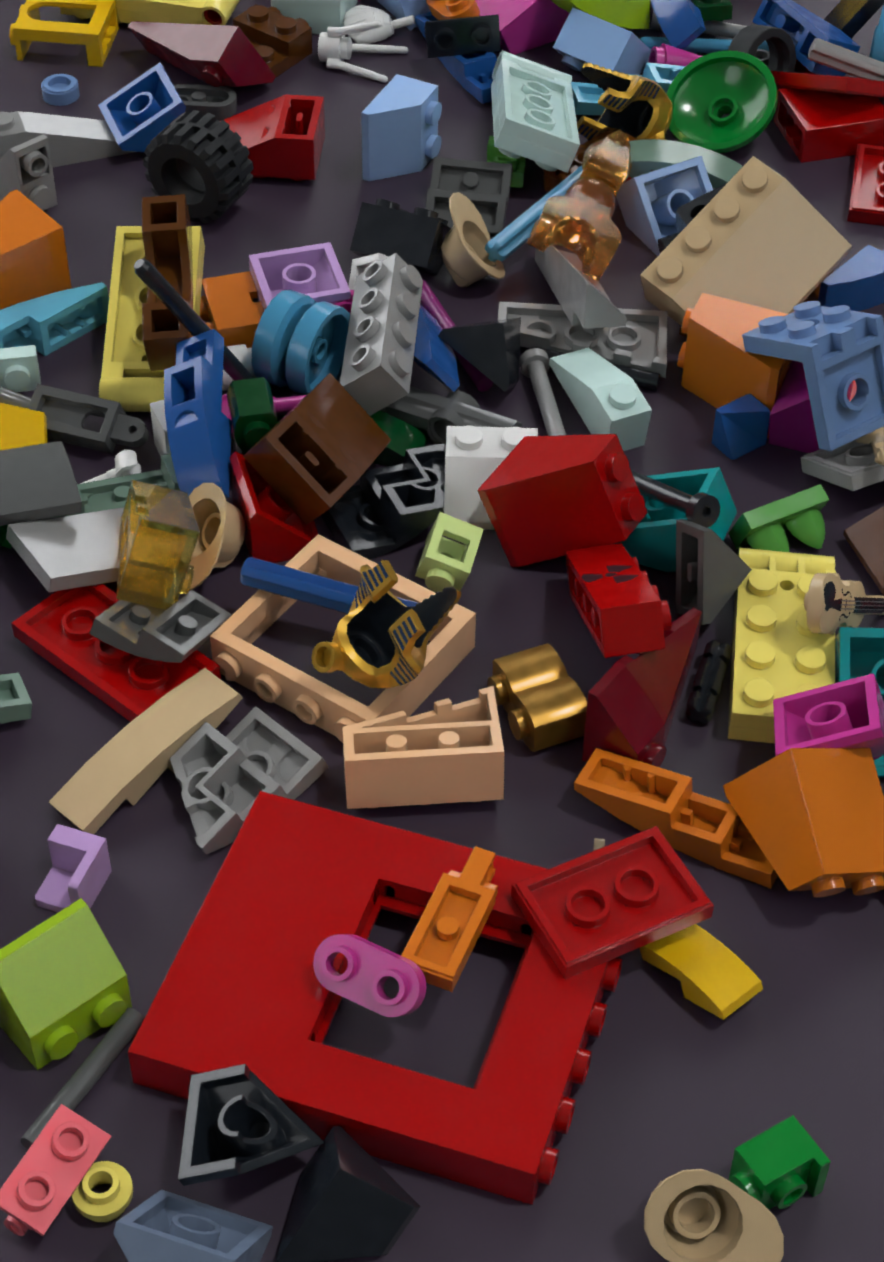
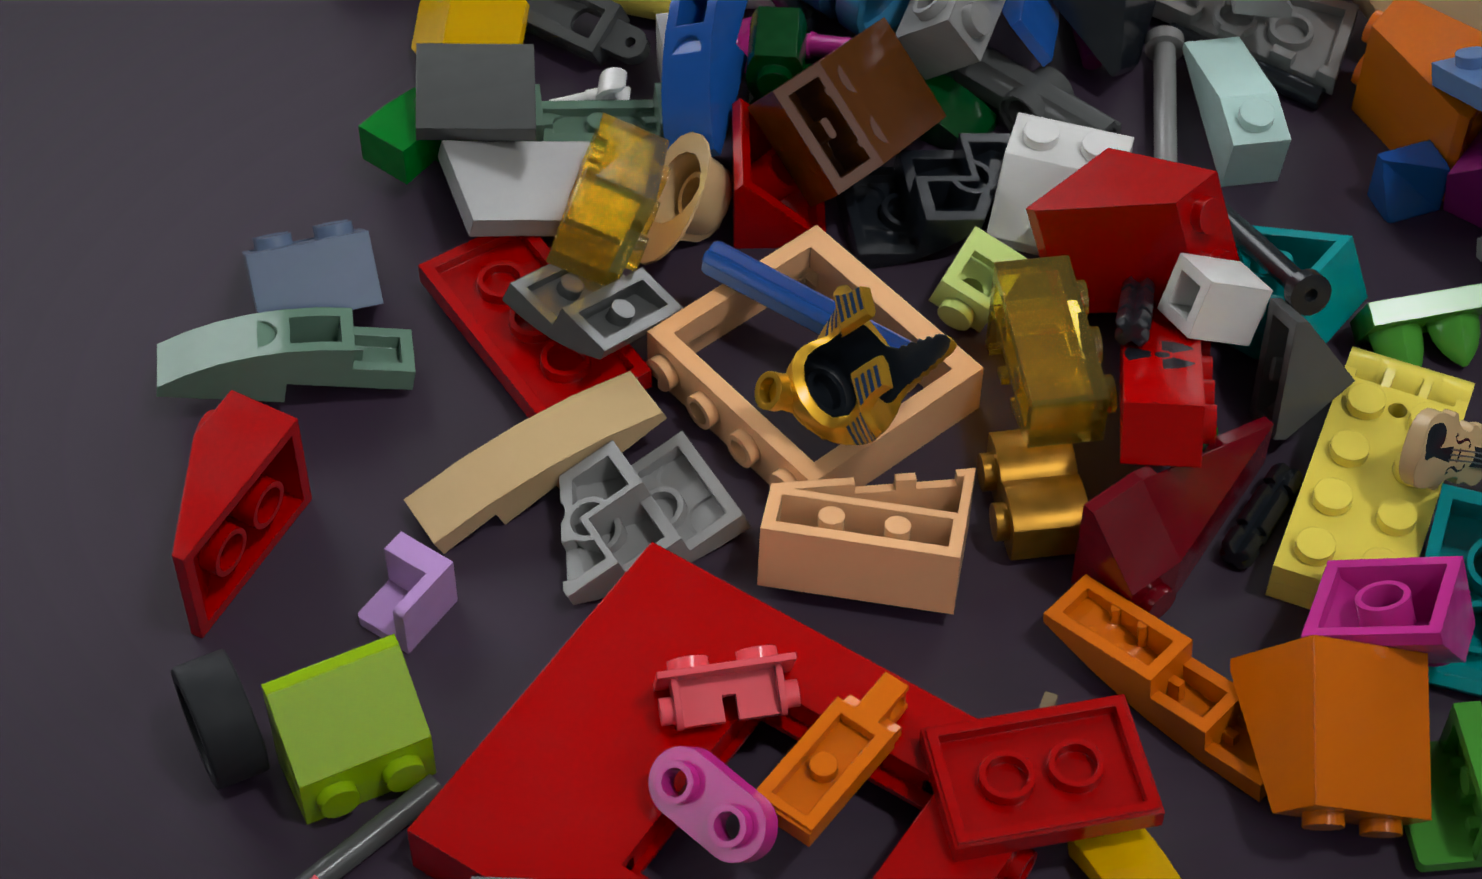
camera: 15 degrees right, 5 degrees up
none -> coral hinge [653,645,801,731]
none -> clear yellow wedge [985,255,1117,448]
none -> black axle [1115,276,1156,347]
none -> white brick [1157,253,1273,346]

